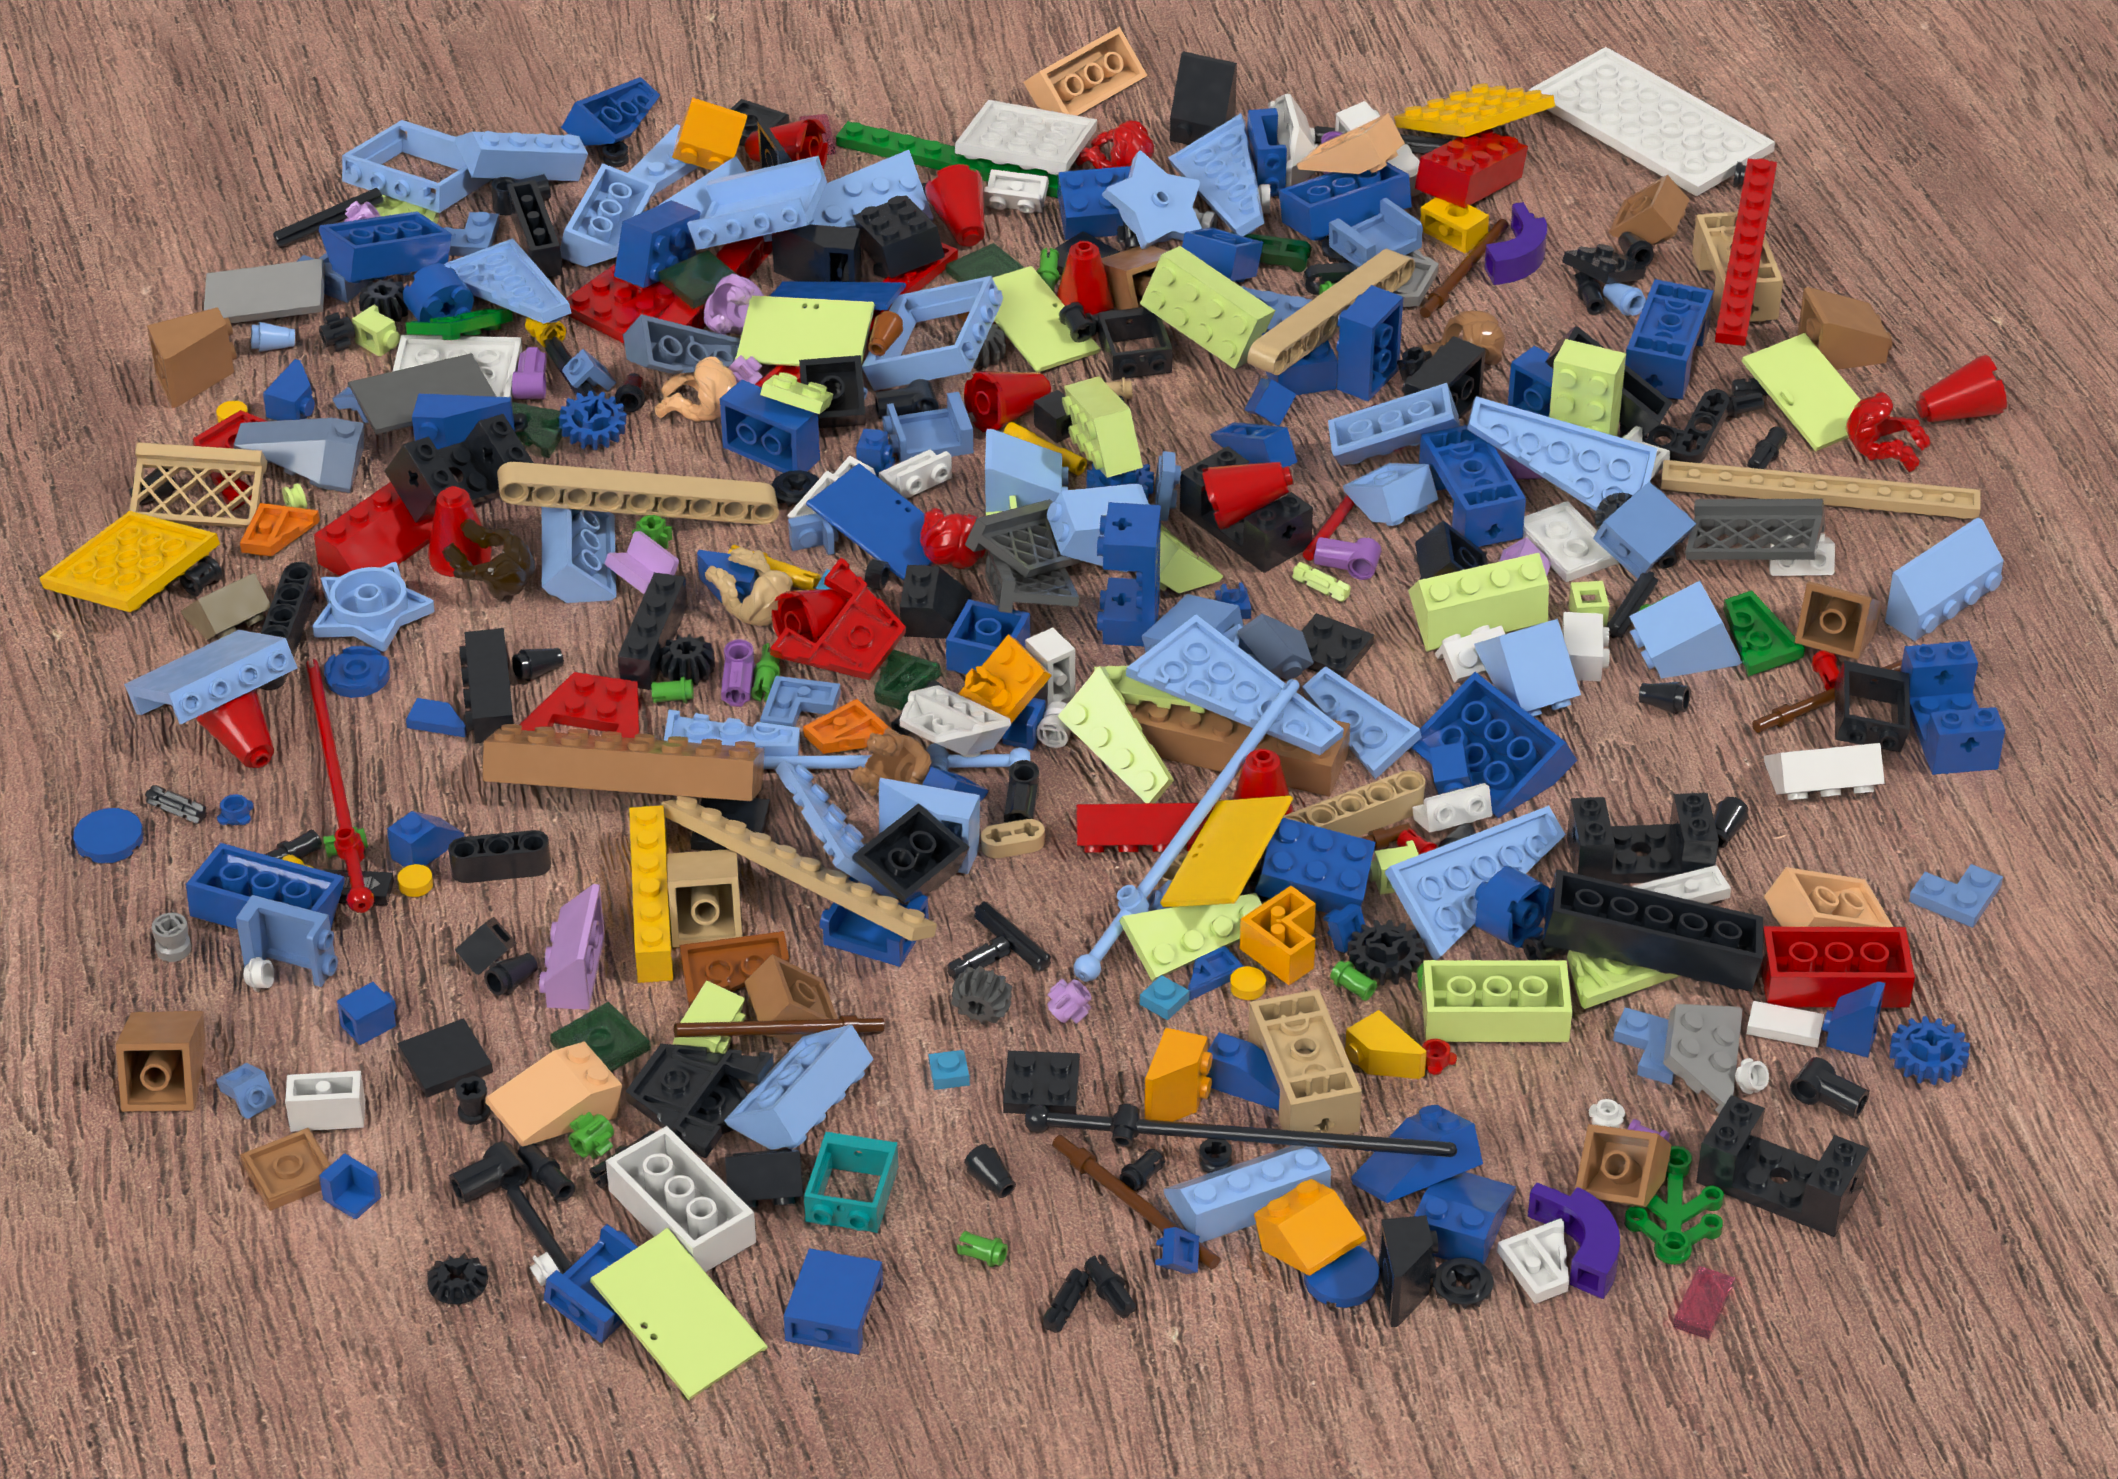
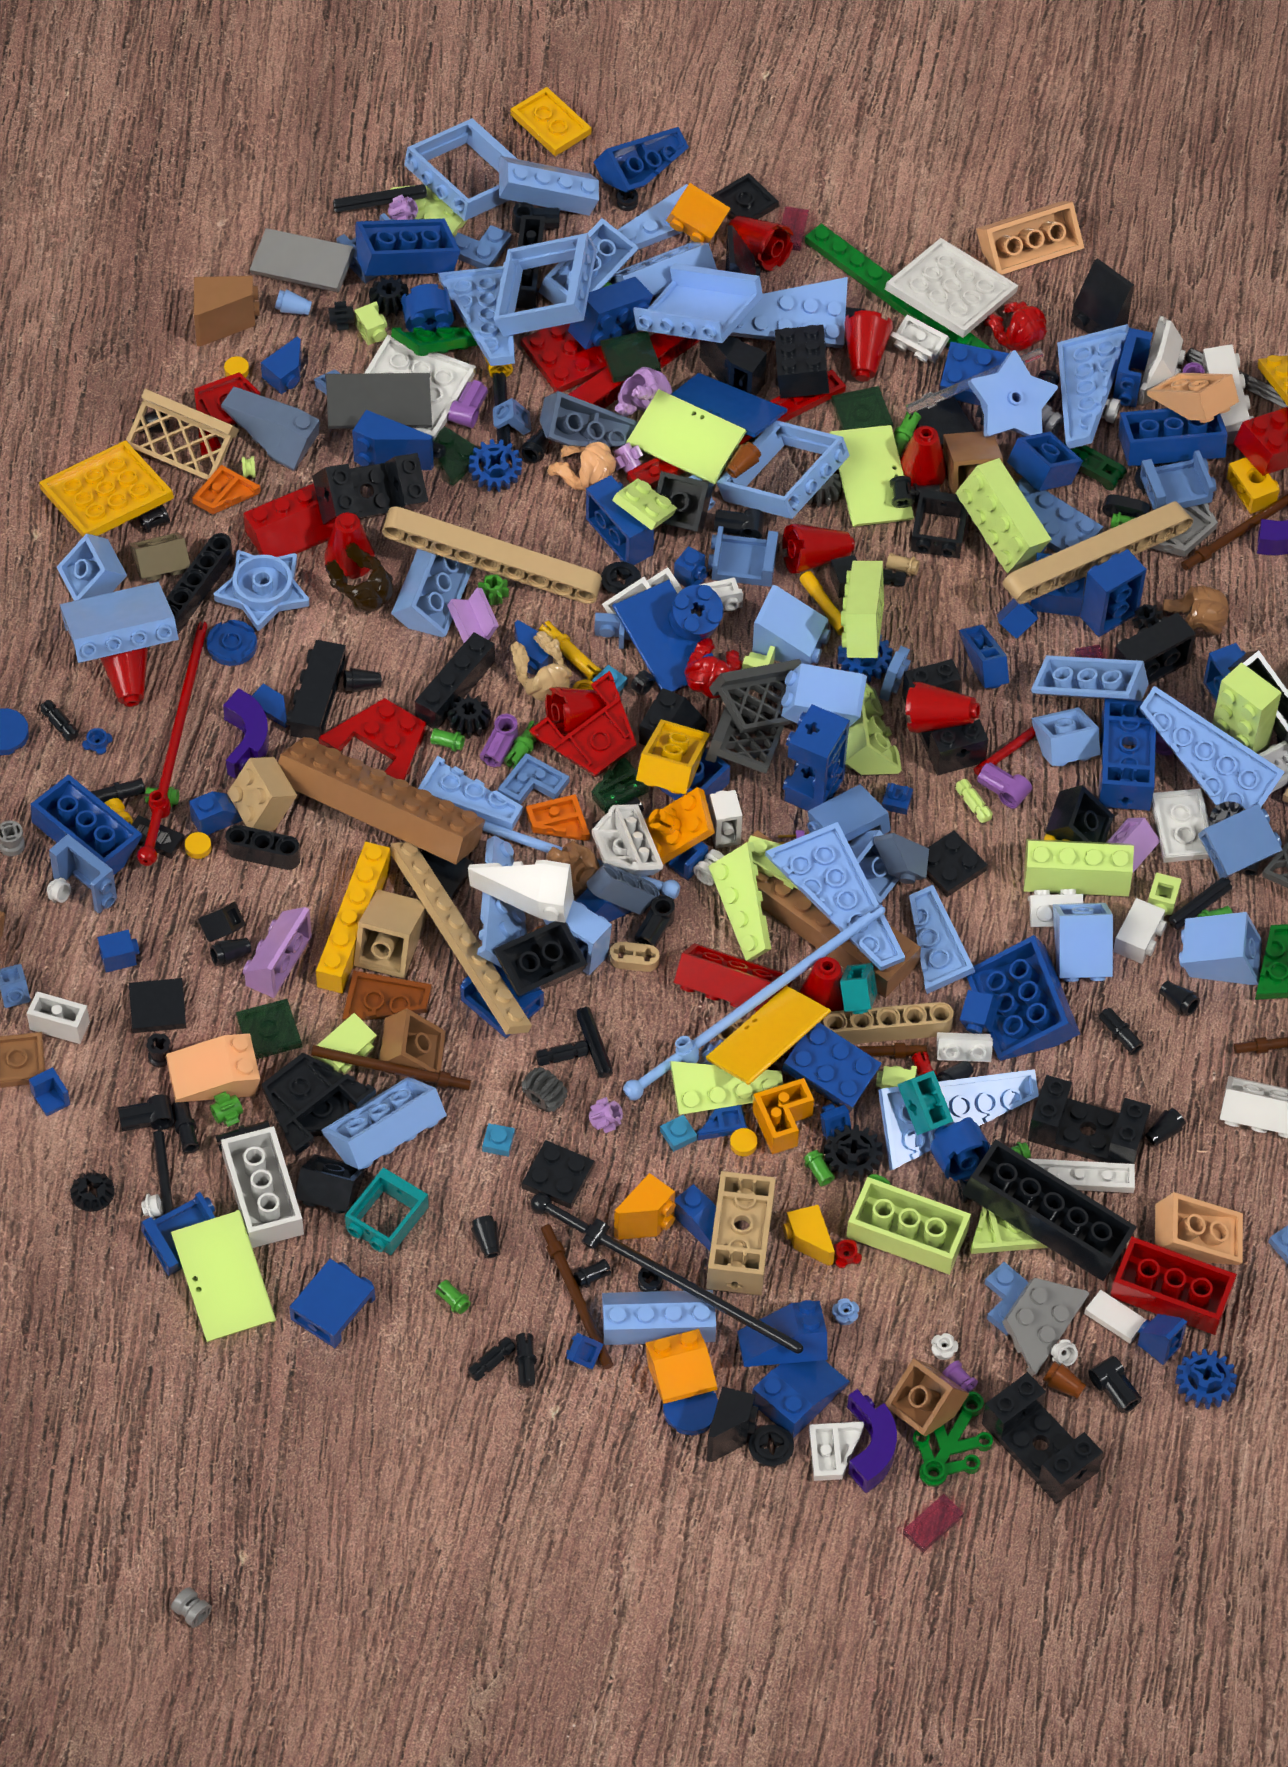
camera: 20 degrees right, 15 degrees up
none -> light blue slope [57,533,127,601]
none -> dark purple arch [223,688,269,779]
none -> tan brick [227,757,297,831]
none -> white wedge [468,860,574,923]
none -> light blue window [493,233,597,337]
none -> yellow plate [510,87,592,156]
none -> sand blue beam [586,863,660,915]
none -> yellow slope [636,719,710,795]
none -> blue brick [669,585,723,642]
none -> light blue plate [832,1298,859,1325]
none -> teal brick [840,963,877,1014]
none -> teal brick [897,1070,954,1135]
none -> clear bar [905,348,1043,414]
none -> dark orange cone [1043,1361,1086,1399]
none -> black axle [1099,1008,1144,1055]

